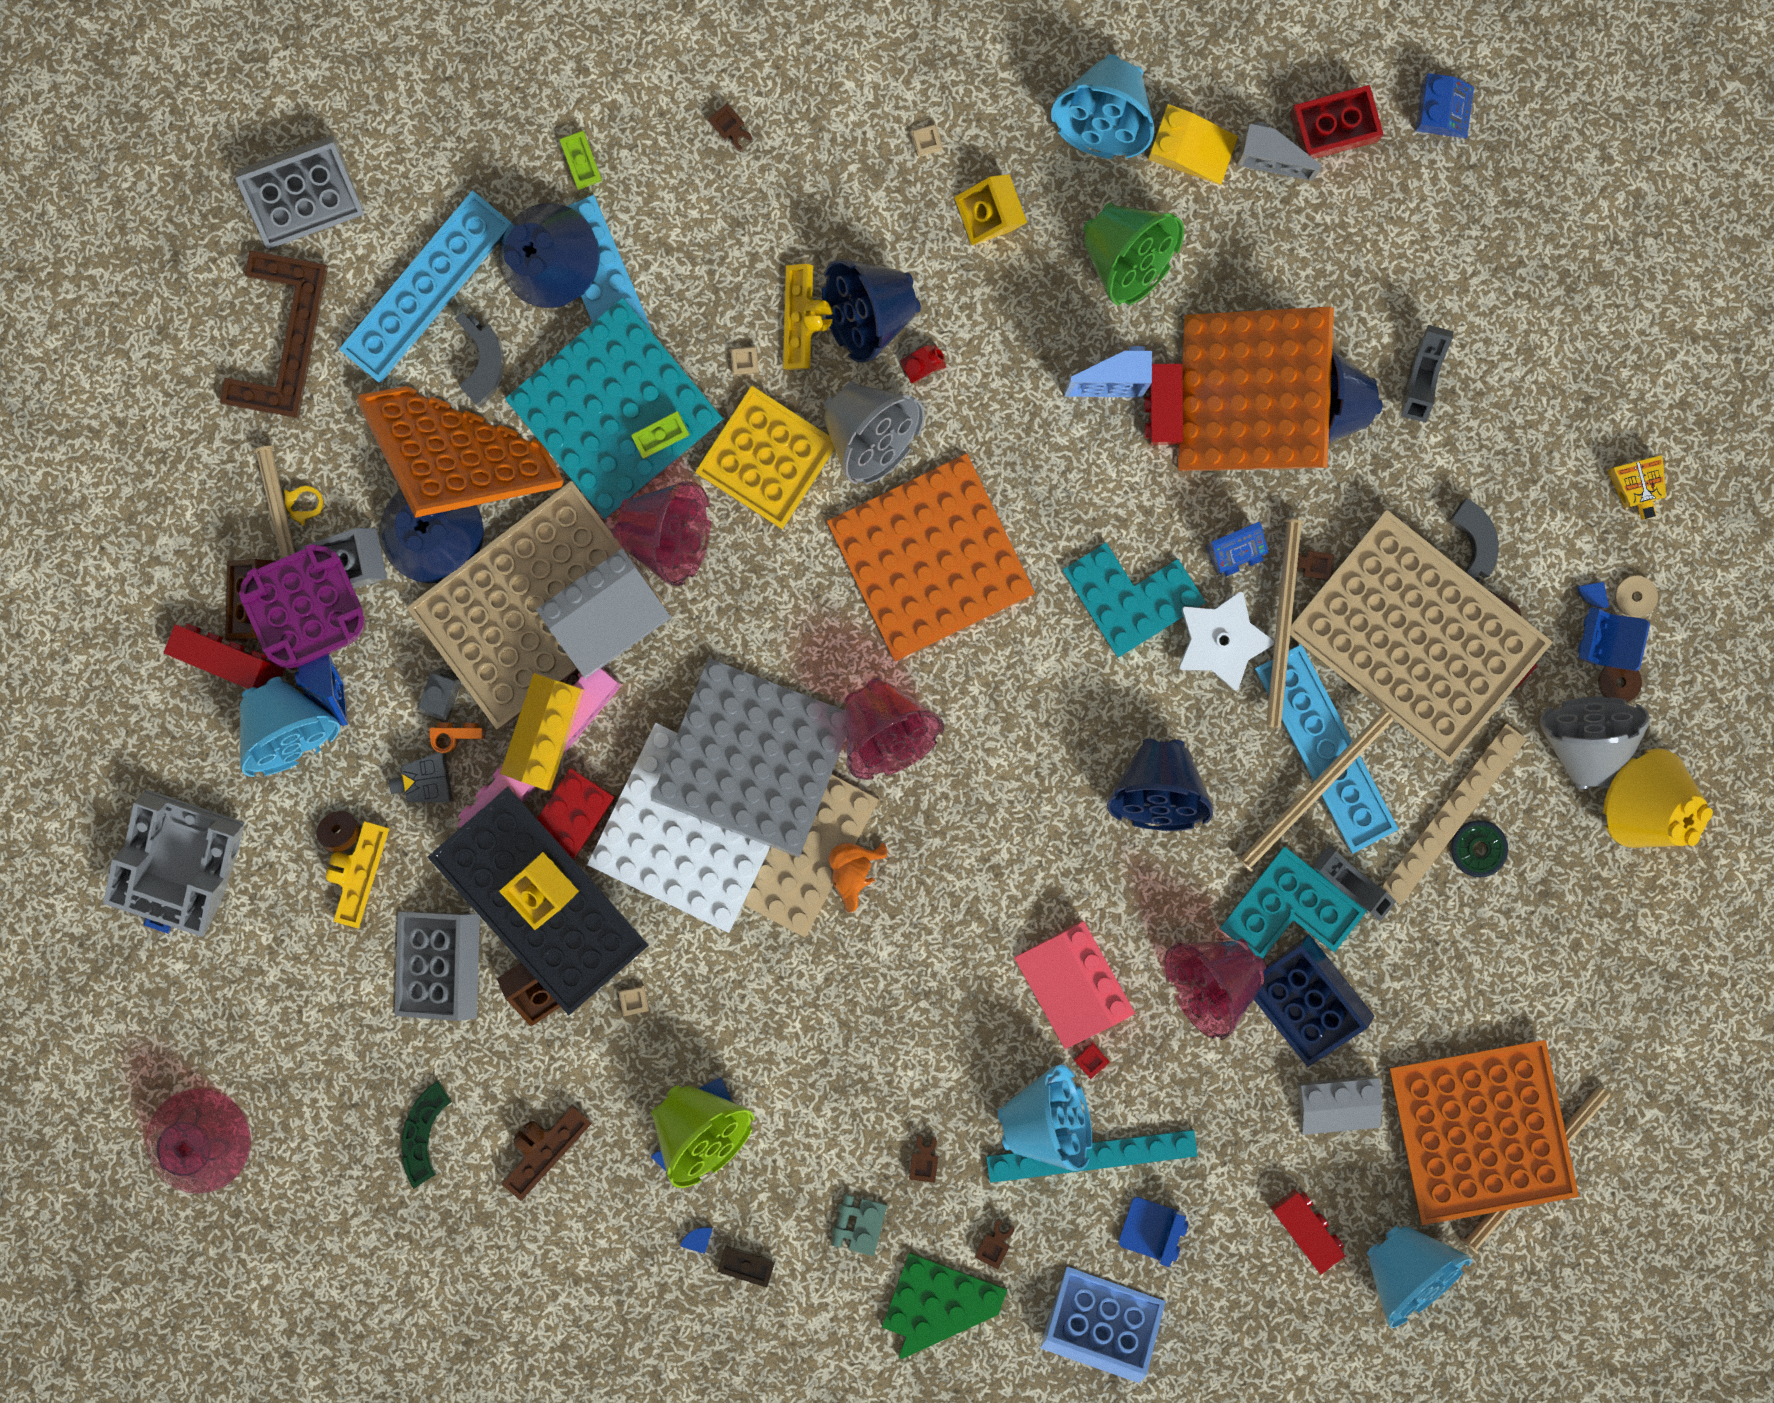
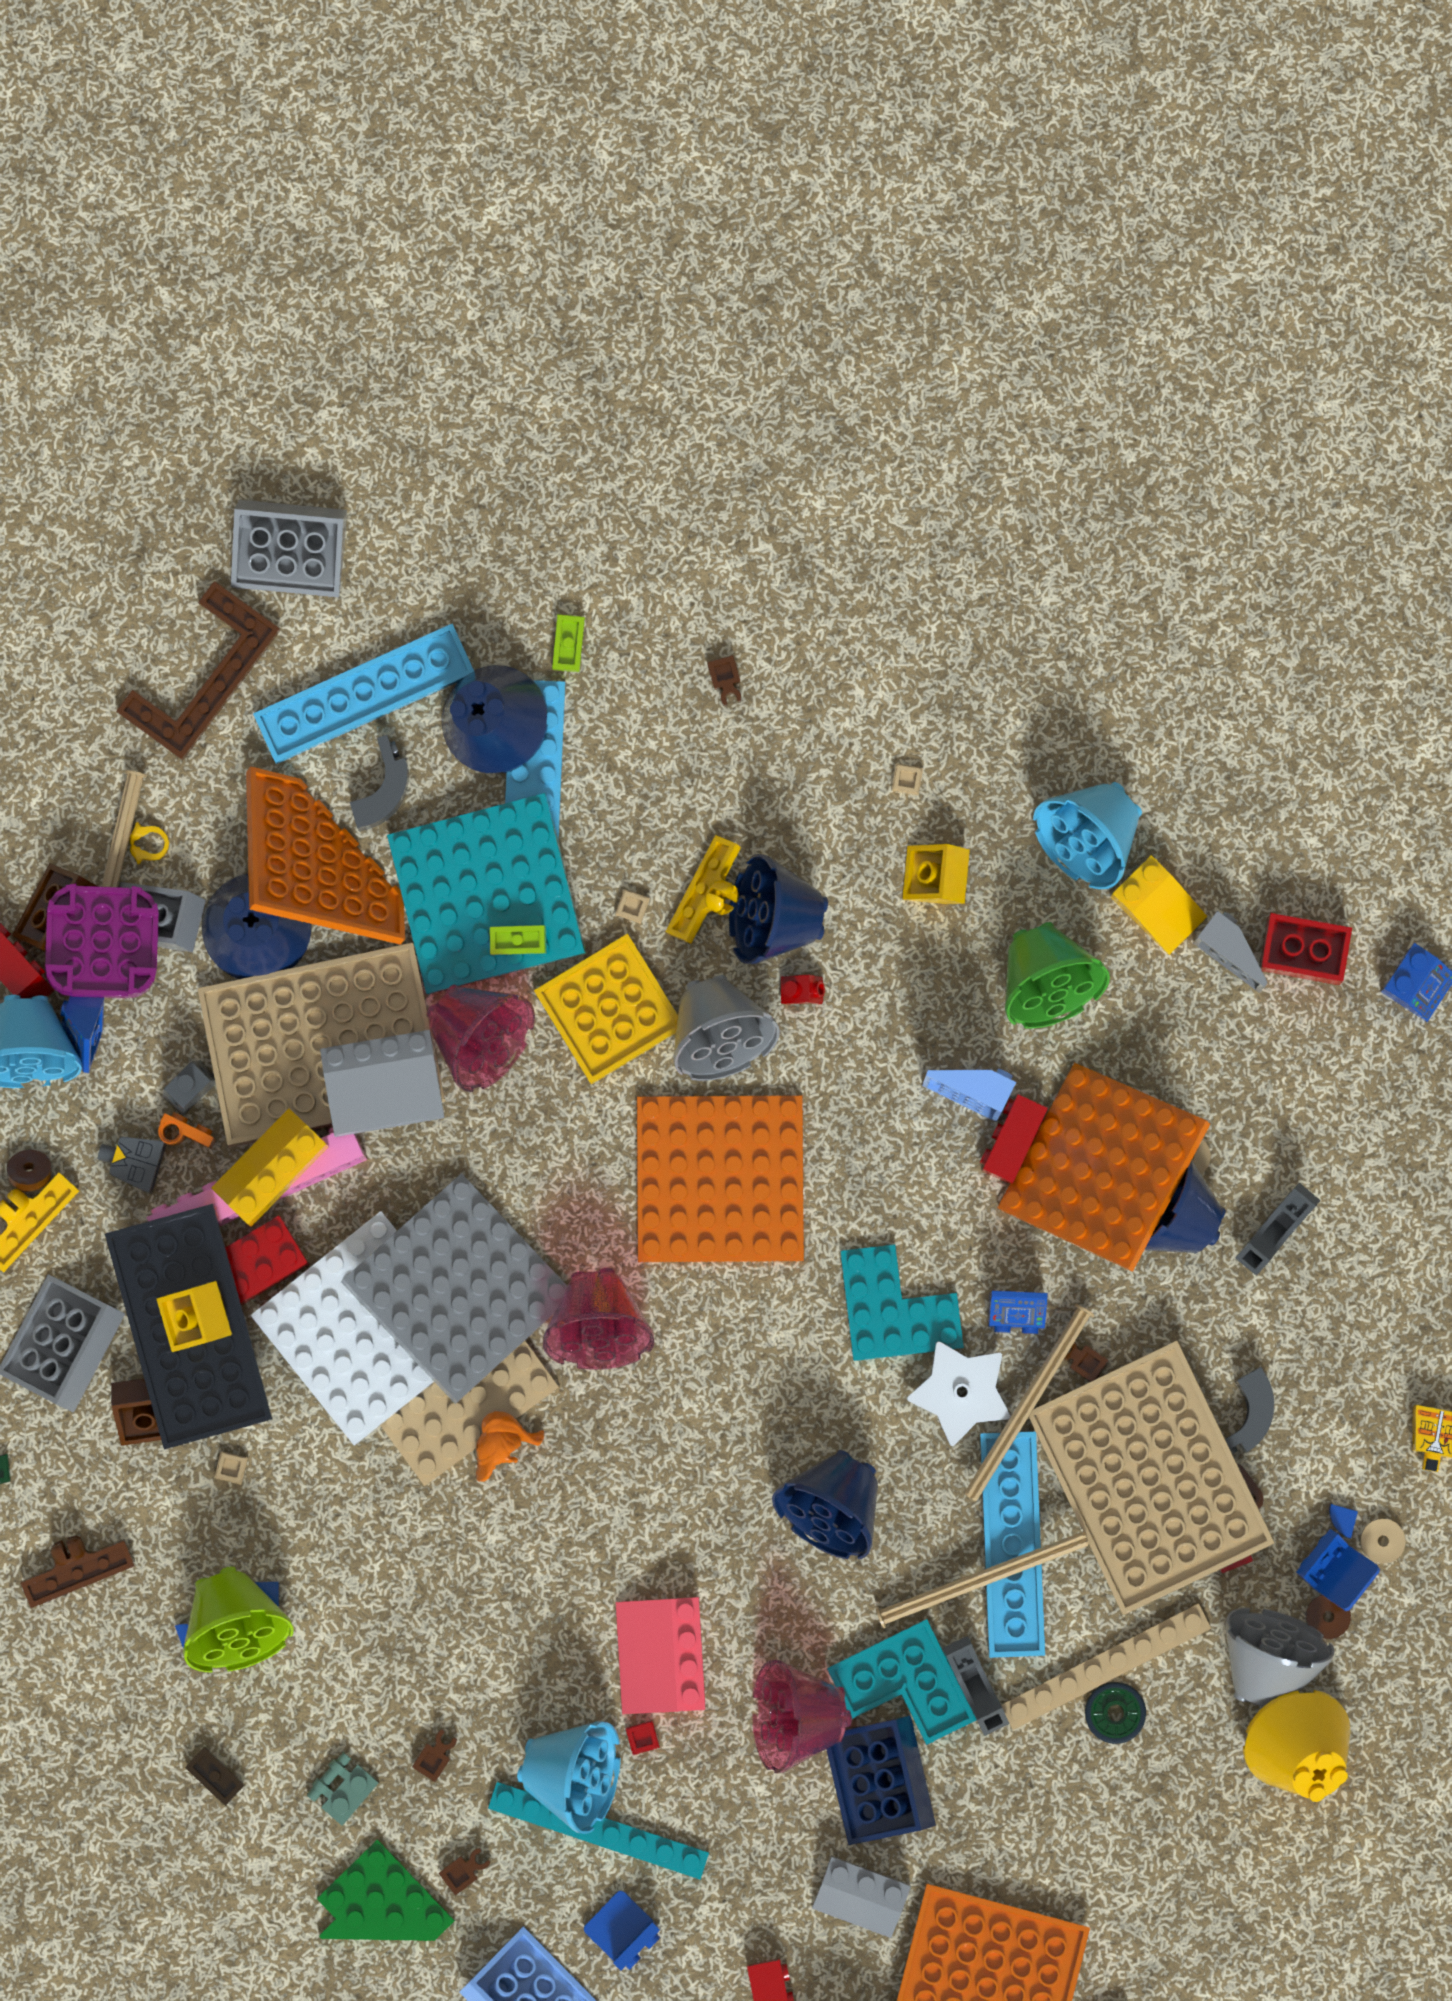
camera: 25 degrees right, 5 degrees down
blue tile [680,1226,713,1254] -> none

